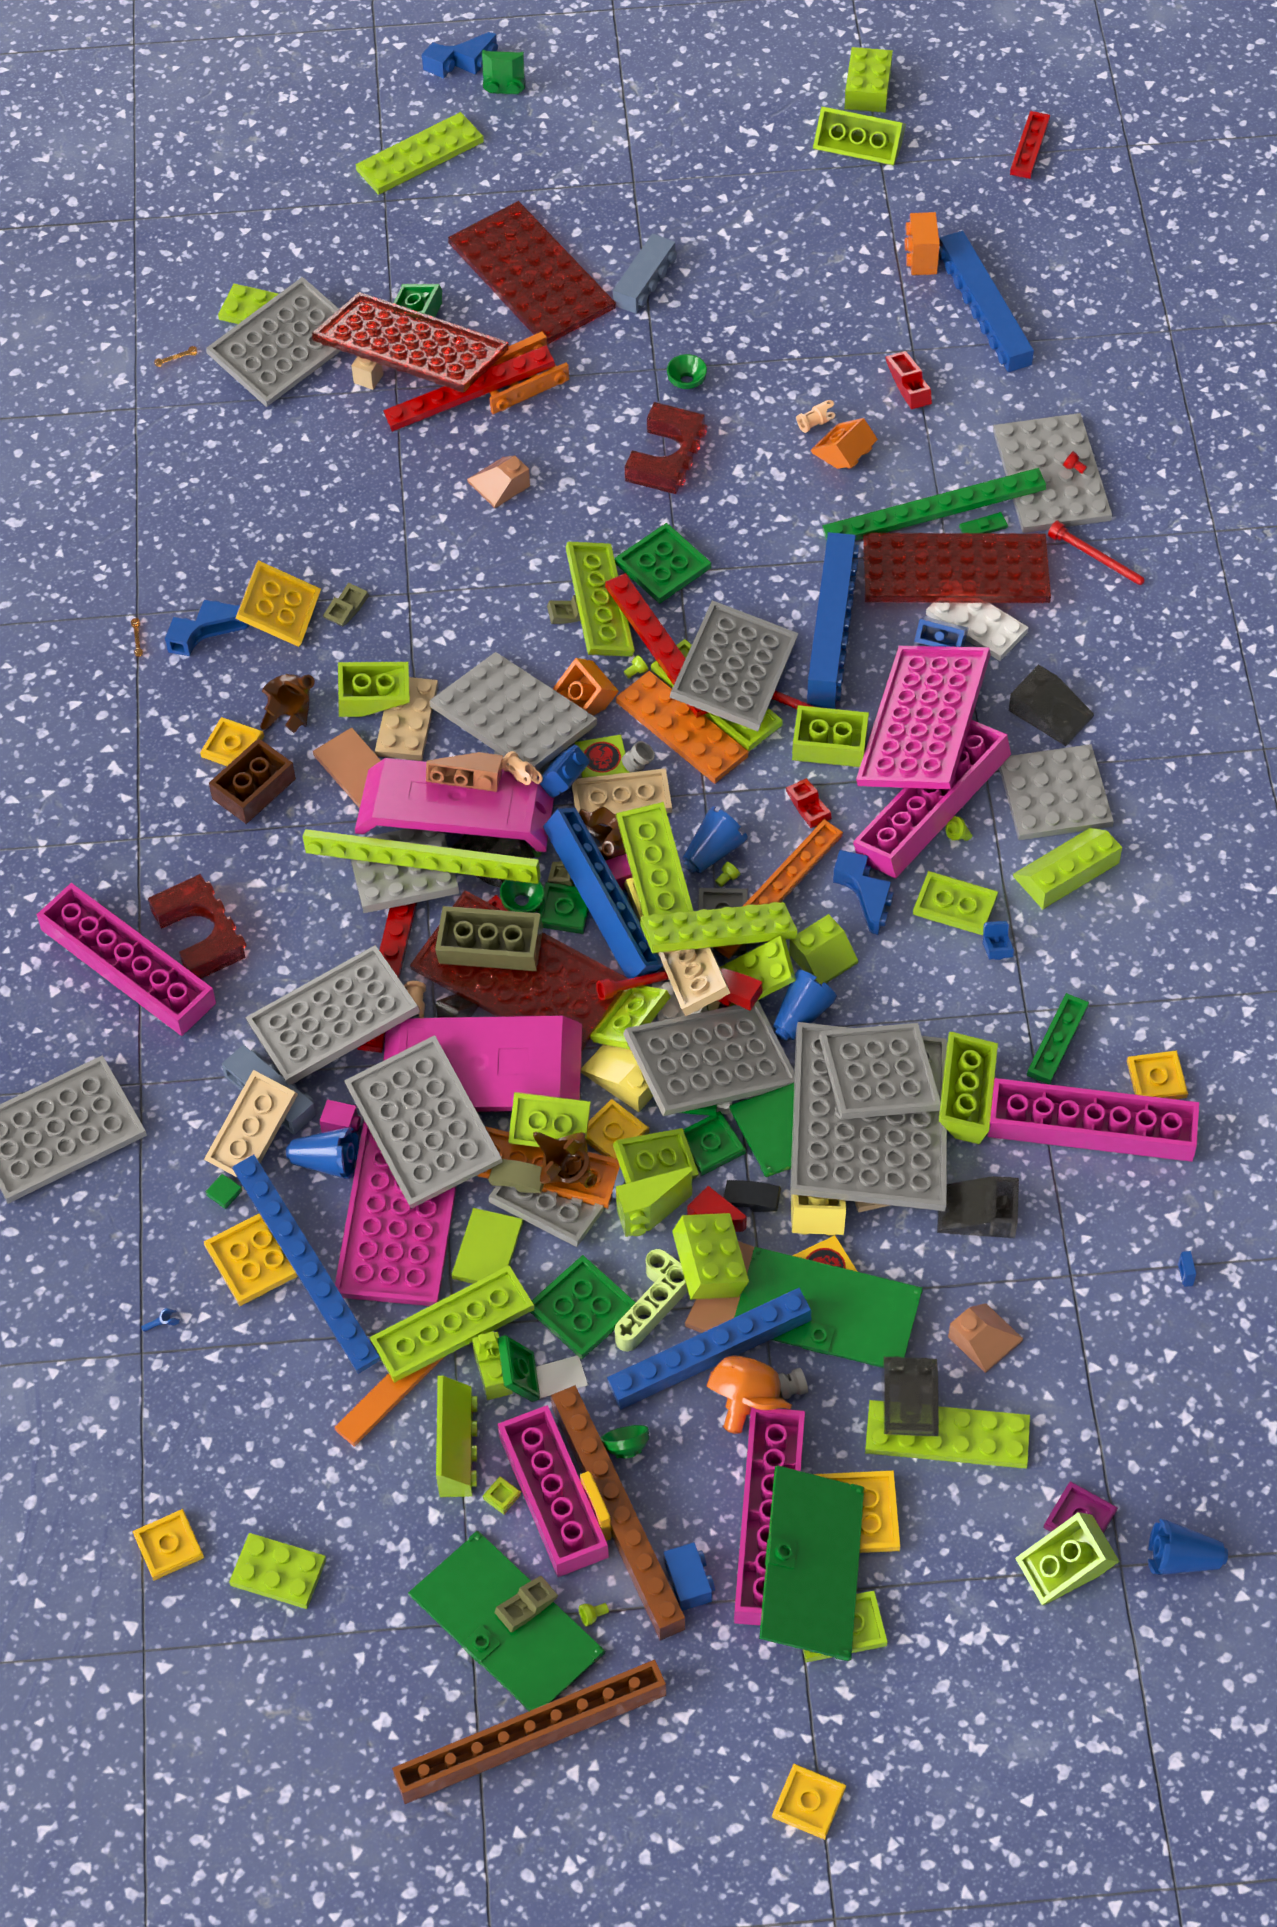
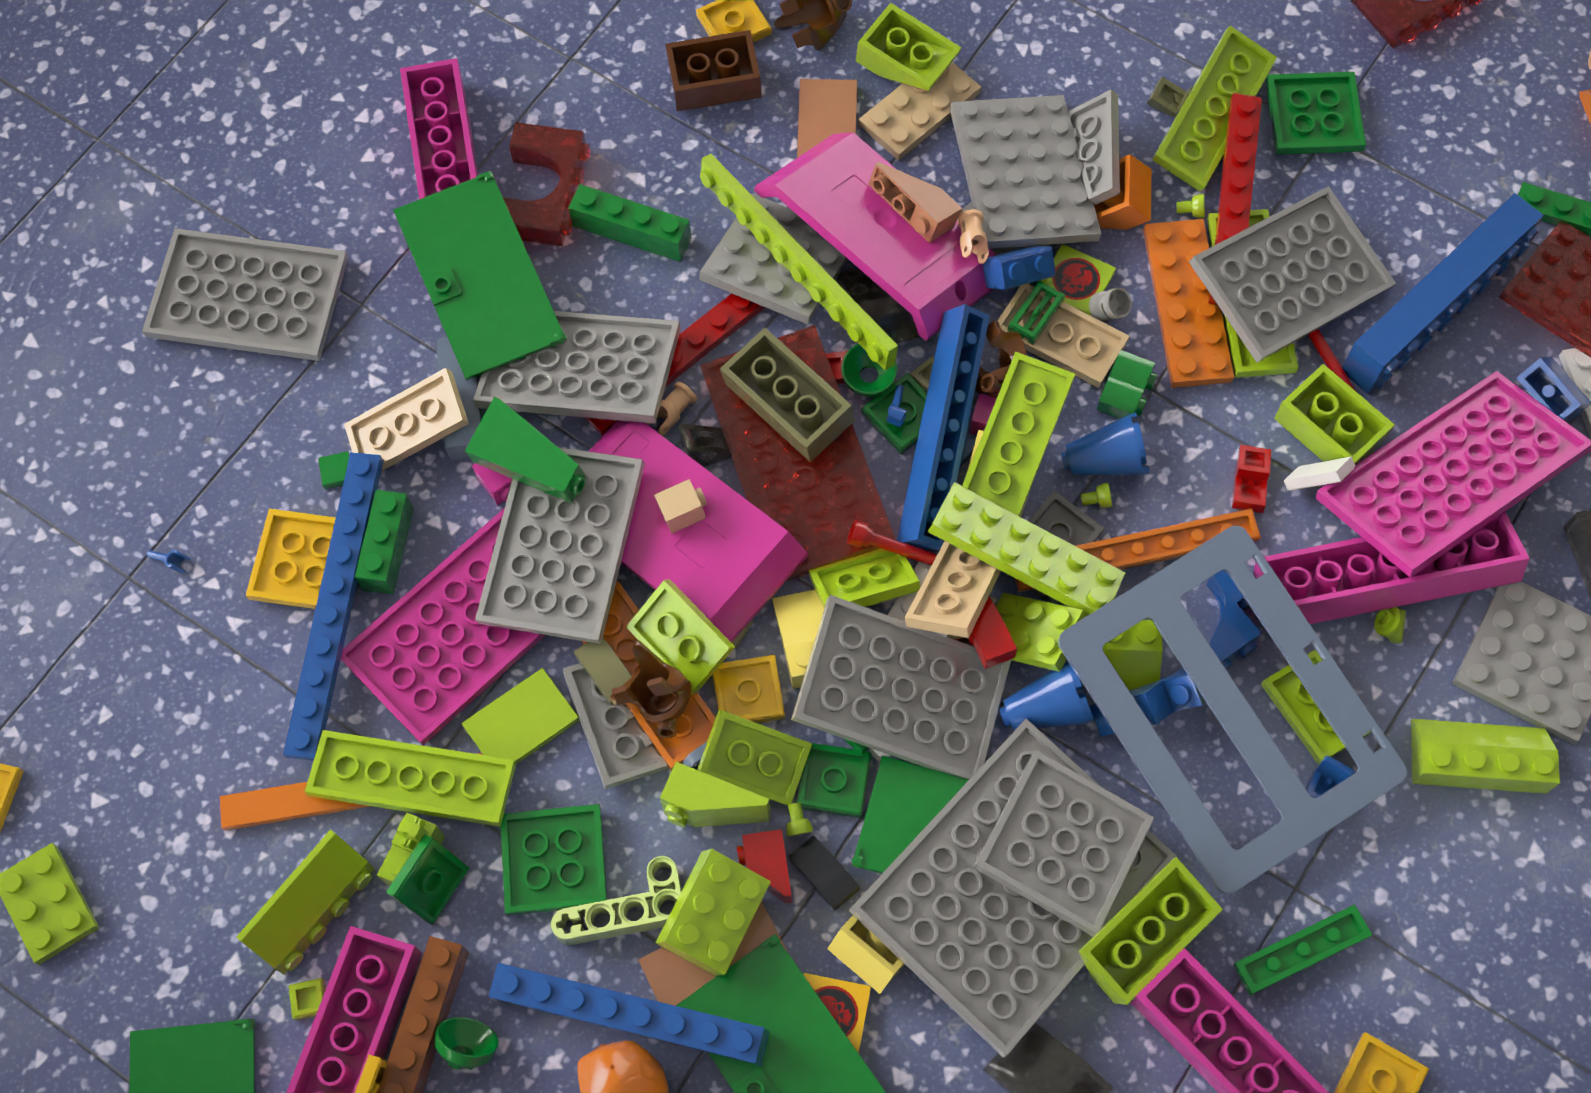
camera: 40 degrees right, 10 degrees up
blue cone [286,1127,360,1179] -> none
white sticker [536,1356,588,1398] -> none
none -> green brick [355,490,414,595]
none -> green door [393,171,567,381]
none -> green slope [465,397,586,503]
none -> green brick [568,184,692,262]
none -> tan brick [654,479,708,534]
none -> lime piece [786,802,813,837]
none -> blue hand [887,385,907,427]
none -> green tile [1007,281,1065,345]
none -> sand blue door [1058,526,1407,894]
none -> light grey wing [1068,89,1120,204]
none -> blue arch [1090,668,1206,737]
none -> green brick [1097,350,1158,419]
none -> white tile [1284,457,1355,491]

